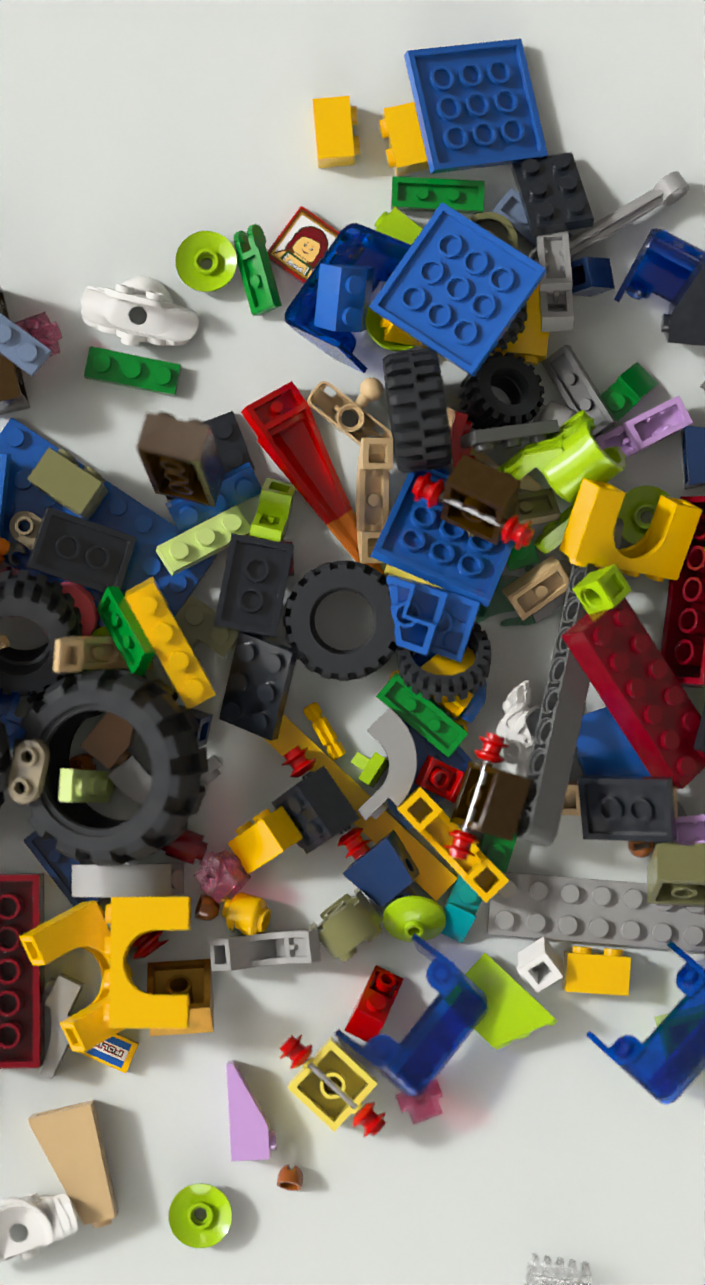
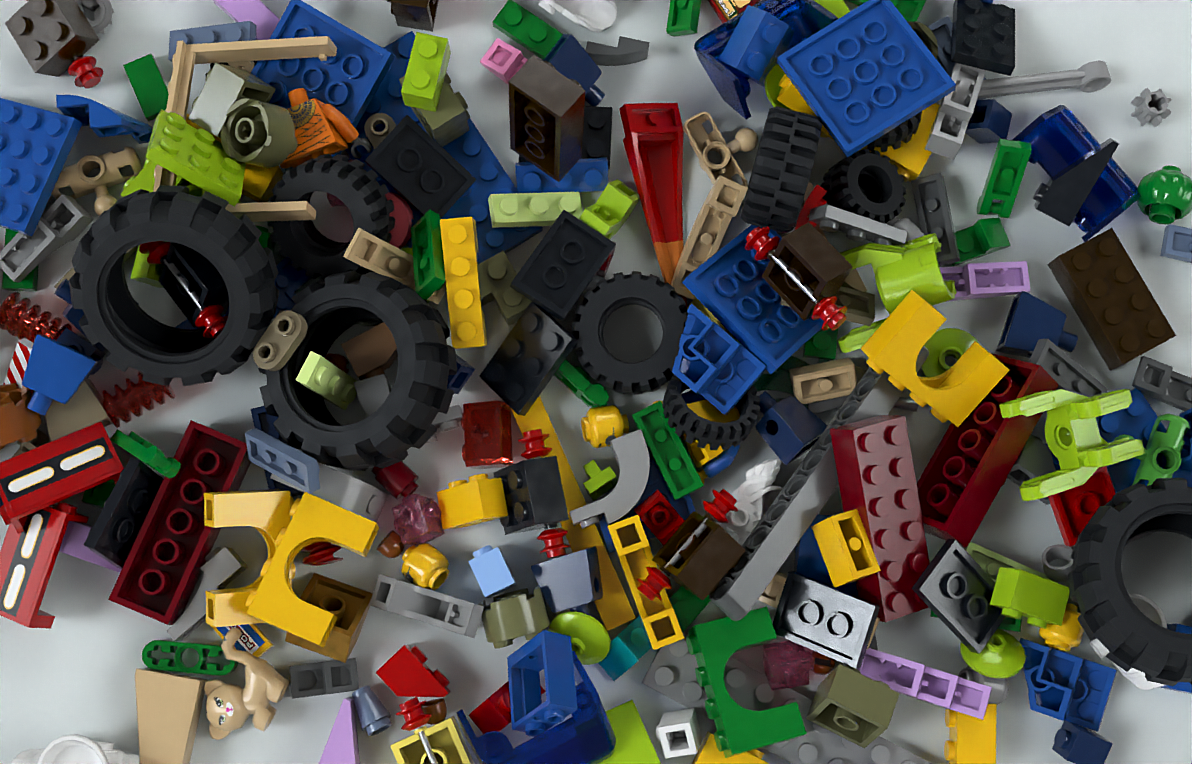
camera: 20 degrees right, 5 degrees down
yellow axle [303,702,346,761] -> none
lime brick [573,564,632,615] -> none
none -> green beam [142,640,238,676]
none -> tan animal [204,627,290,740]
none -> sand blue plate [245,428,320,494]
none -> dark grey slope [289,658,359,699]
none -> sand blue cone [352,685,392,737]
none -> red slope [375,645,451,697]
none -> lime brick [401,32,451,112]
none -> dark orange hinge [422,699,447,725]
none -> clear red brick [461,400,513,469]
none -> light blue brick [468,545,517,598]
none -> bright pink slope [480,38,528,85]
none -> blue window [507,630,578,737]
none -> dark blue torso [542,34,605,106]
none -> green hinge [554,357,610,408]
none -> yellow head [581,405,629,448]
none -> dark grey slope [585,36,650,66]
none -> green arch [686,606,807,758]
none -> dark blue torso [755,391,828,465]
none -> clear pink brick [763,640,814,691]
none -> yellow brick [811,509,881,588]
none -> green plate [977,139,1032,218]

